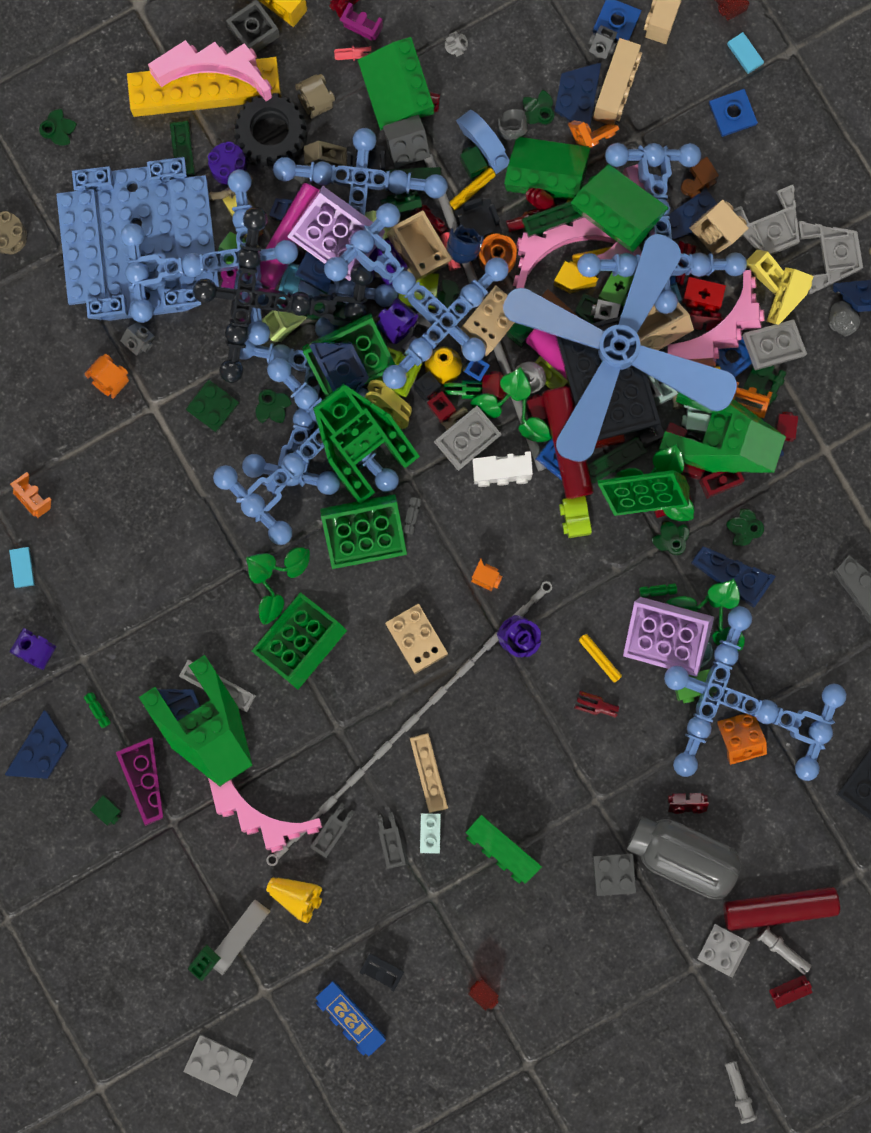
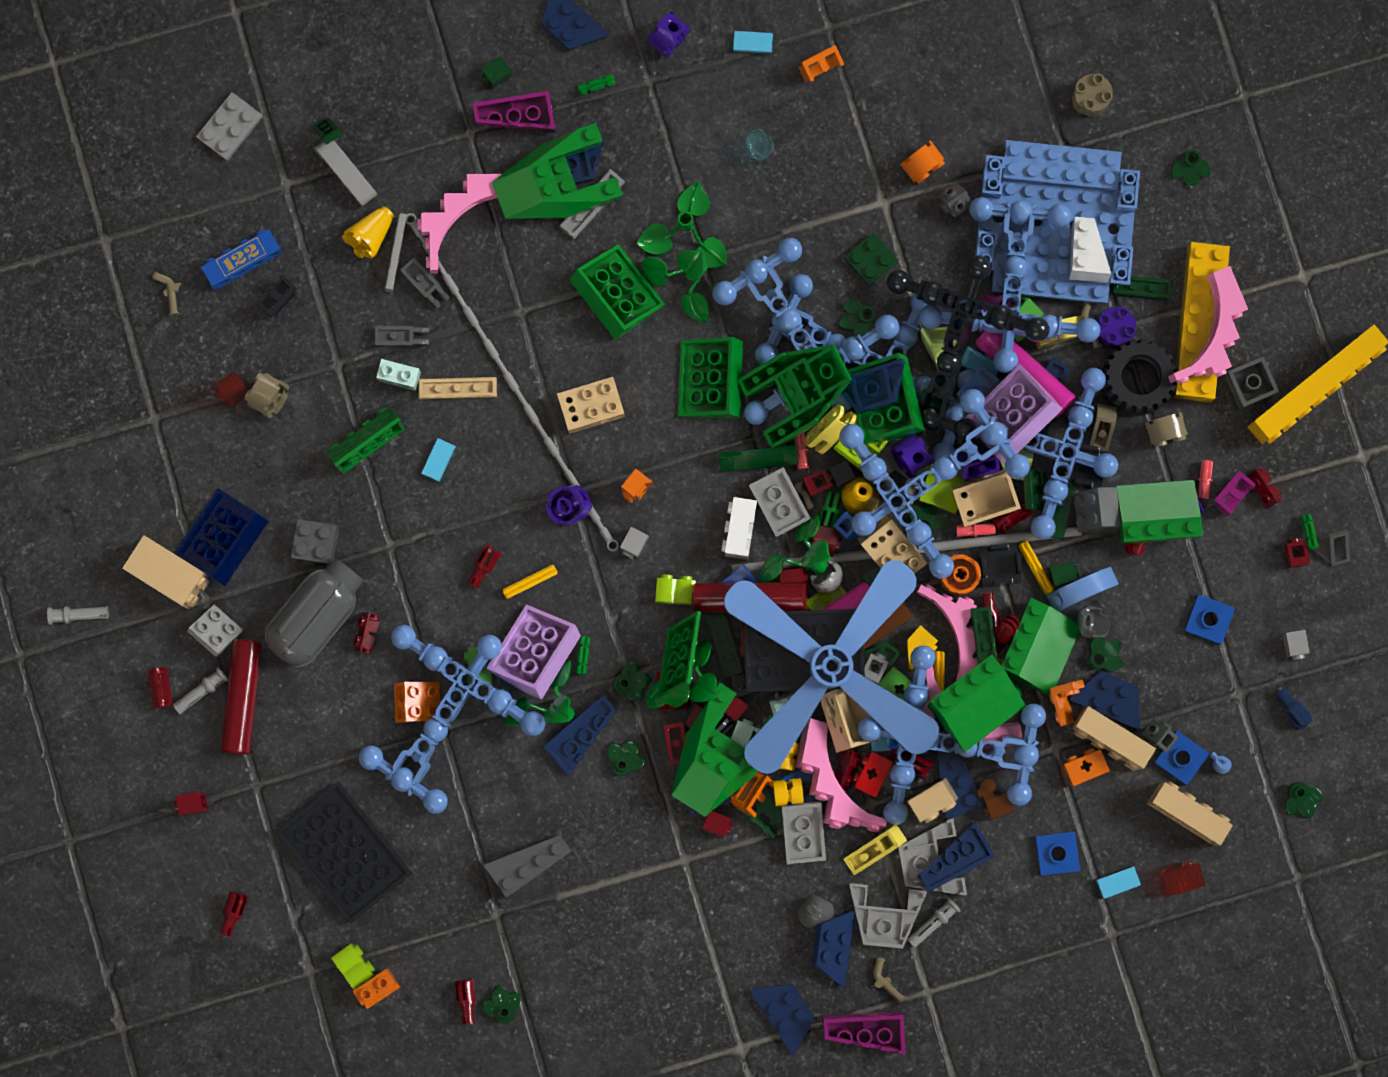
camera: 100 degrees right, 0 degrees up
dark grey axle [403,497,421,535] -> none
light grey gear [445,31,468,57] -> none
dark blue helmet [446,225,484,264] -> none
light yellow slope [766,267,814,325] -> none
none -> tan brick [122,536,210,609]
none -> dark tan piece [152,272,182,317]
none -> clear blue slope [175,489,269,586]
none -> dark tan brick [244,373,289,418]
none -> light grey tile [385,213,407,293]
none -> medium azure tile [421,439,456,482]
none -> light grey brick [620,527,649,559]
none -> green plant [637,182,727,269]
none -> dark green tile [719,445,799,472]
none -> clear light blue hair [744,129,774,160]
none -> yellow wheel [773,778,803,806]
none -> coral axle [794,432,809,470]
none -> light grey pin [907,897,961,948]
none -> dark blue wing [918,822,995,893]
none -> orange brick [1062,748,1110,787]
none -> white wedge [1069,217,1111,283]
none -> blue piece [1184,594,1235,645]

